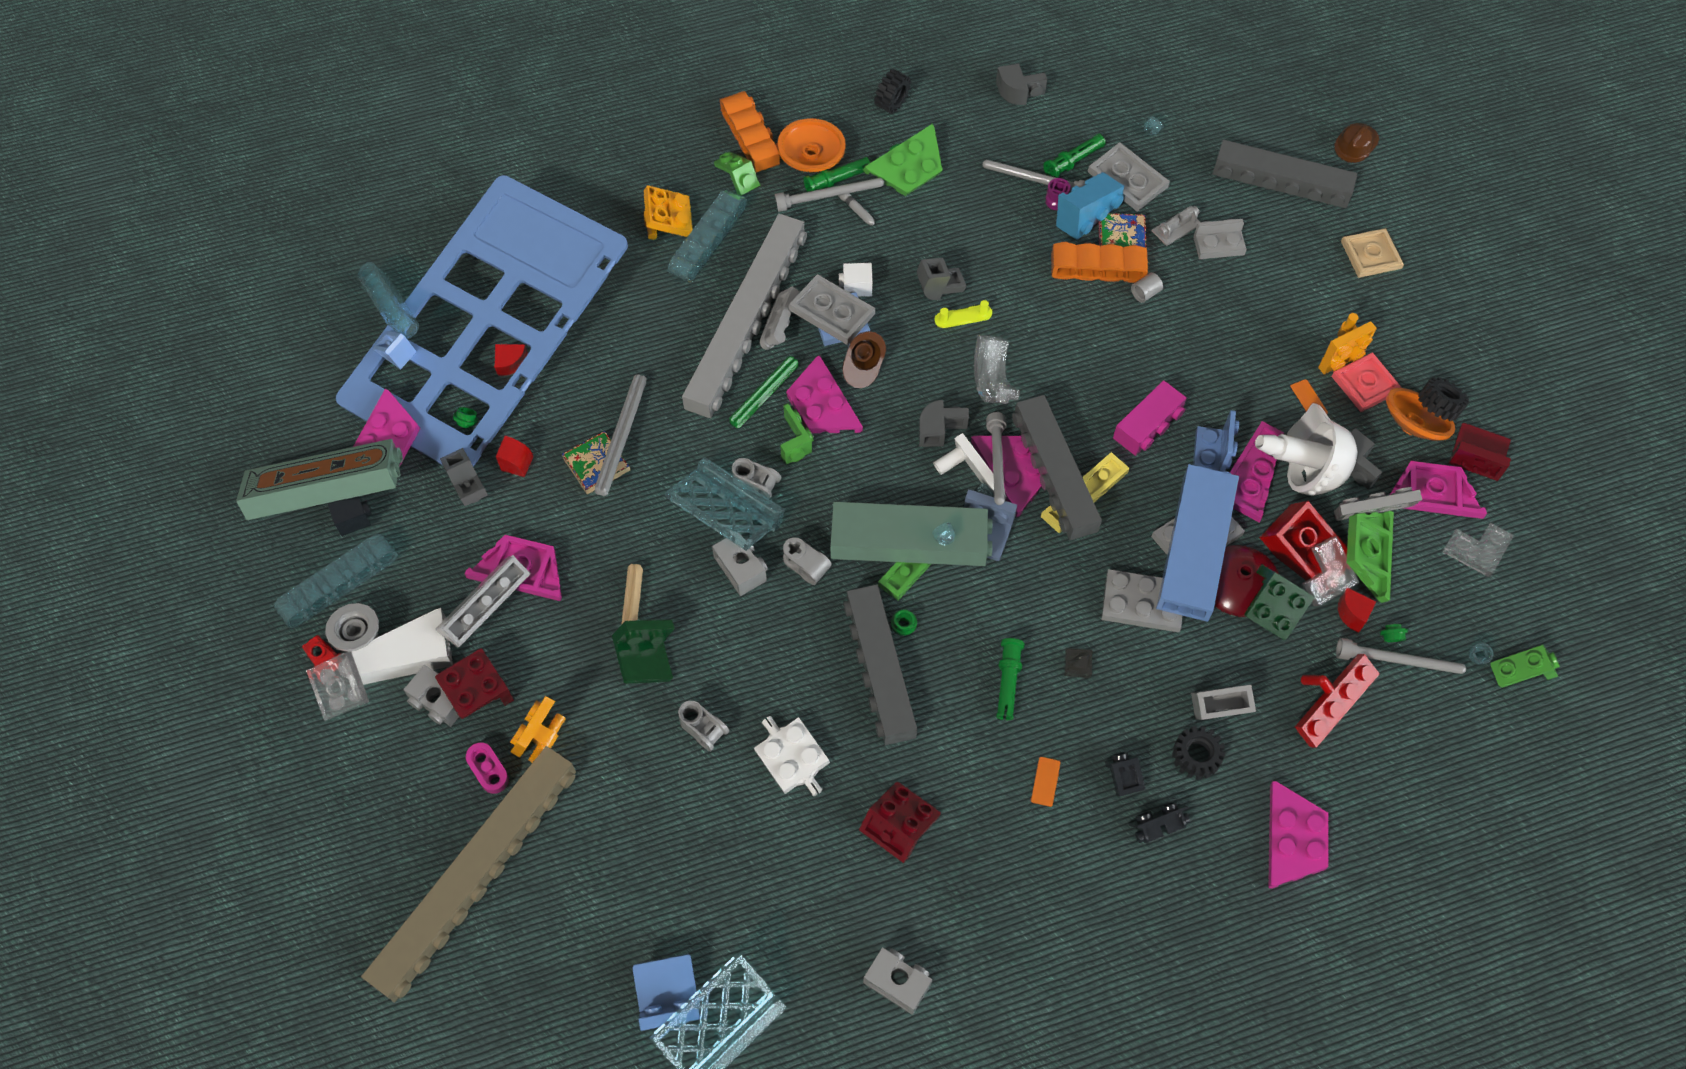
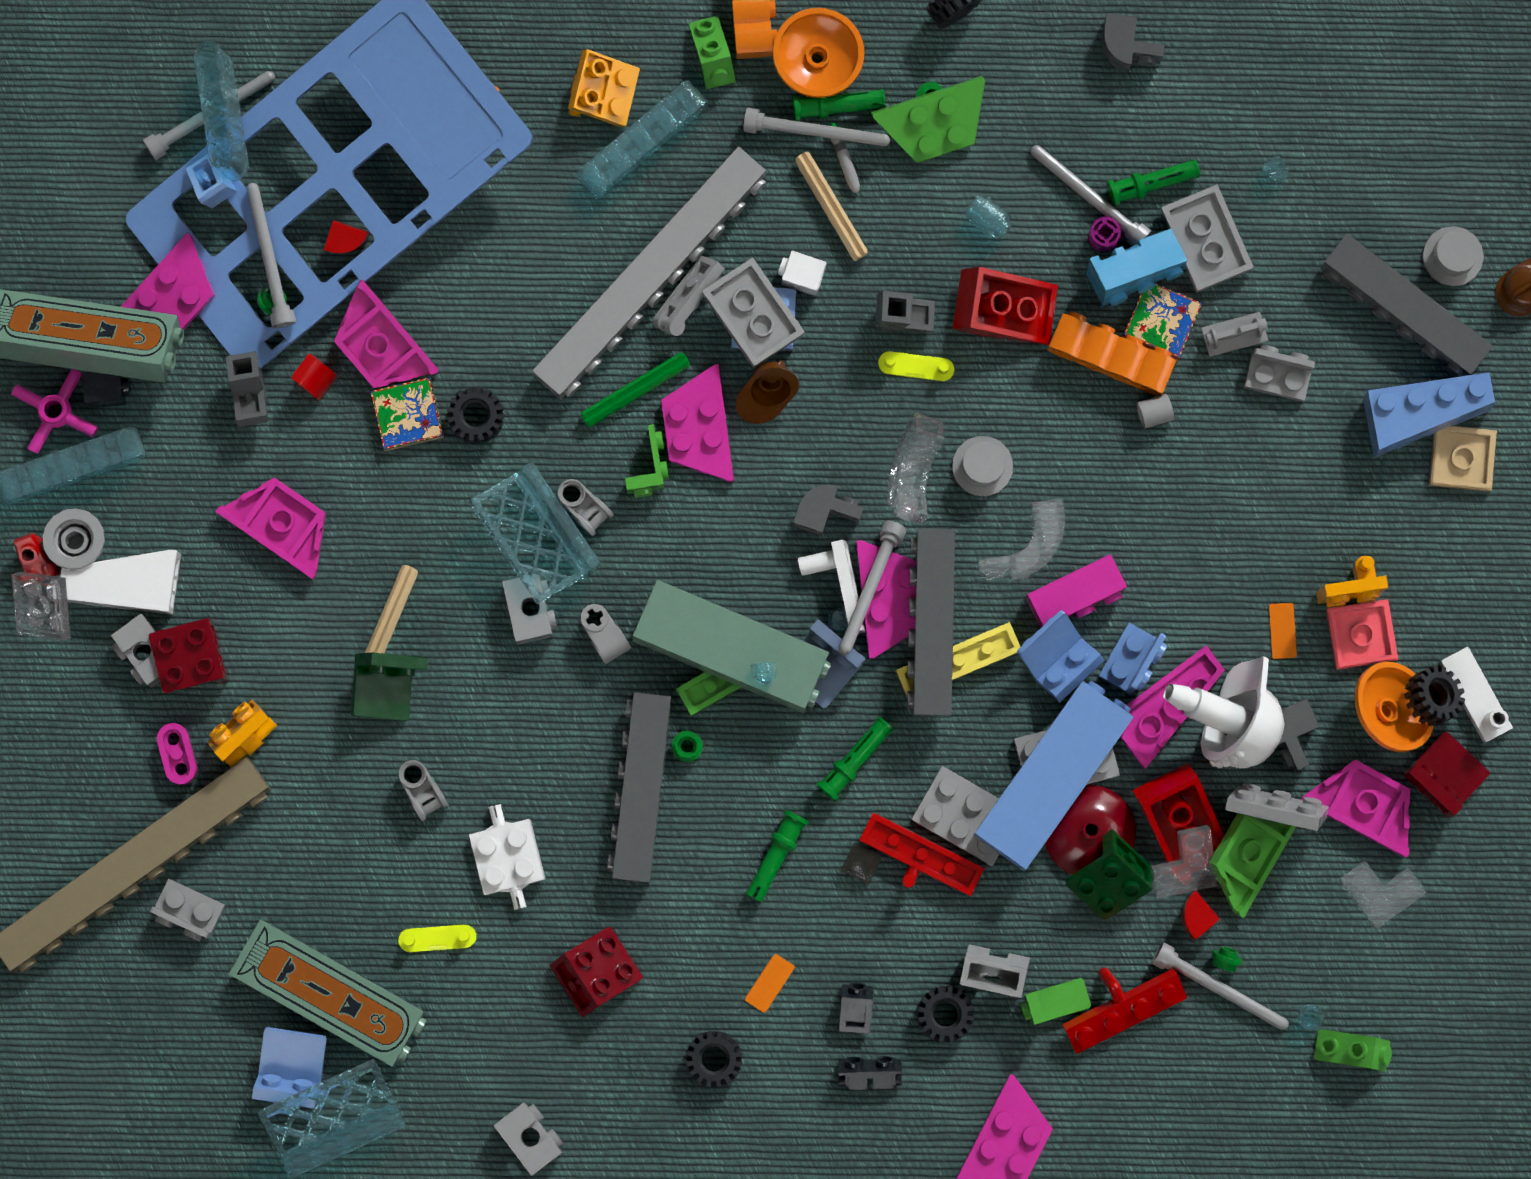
camera: 15 degrees right, 20 degrees up
light grey slope [435,555,531,647] -> none
light grey axle [595,374,646,496] -> none
none -> dark pink bar [11,369,98,454]
none -> light grey piece [143,71,275,161]
none -> light grey bracket [150,878,226,942]
none -> brick [229,919,427,1067]
none -> light grey piece [247,183,296,328]
none -> dark pink wing [334,279,439,388]
none -> neon yellow piece [398,925,476,952]
none -> black tyre [447,386,504,445]
none -> black tyre [686,1031,742,1087]
none -> tan axle [795,152,868,261]
none -> green pin [815,717,894,802]
none -> red plate [859,812,985,897]
none -> red slope [952,267,1058,345]
none -> light grey piece [952,436,1013,497]
none -> clear light blue brick [965,195,1012,239]
none -> clear arch [977,498,1065,583]
none -> medium blue bracket [1017,610,1105,703]
none -> bright green bracket [1020,978,1091,1025]
none -> medium blue wedge [1363,372,1495,458]
none -> light grey piece [1422,226,1484,287]
none -> white piece [1439,647,1513,743]

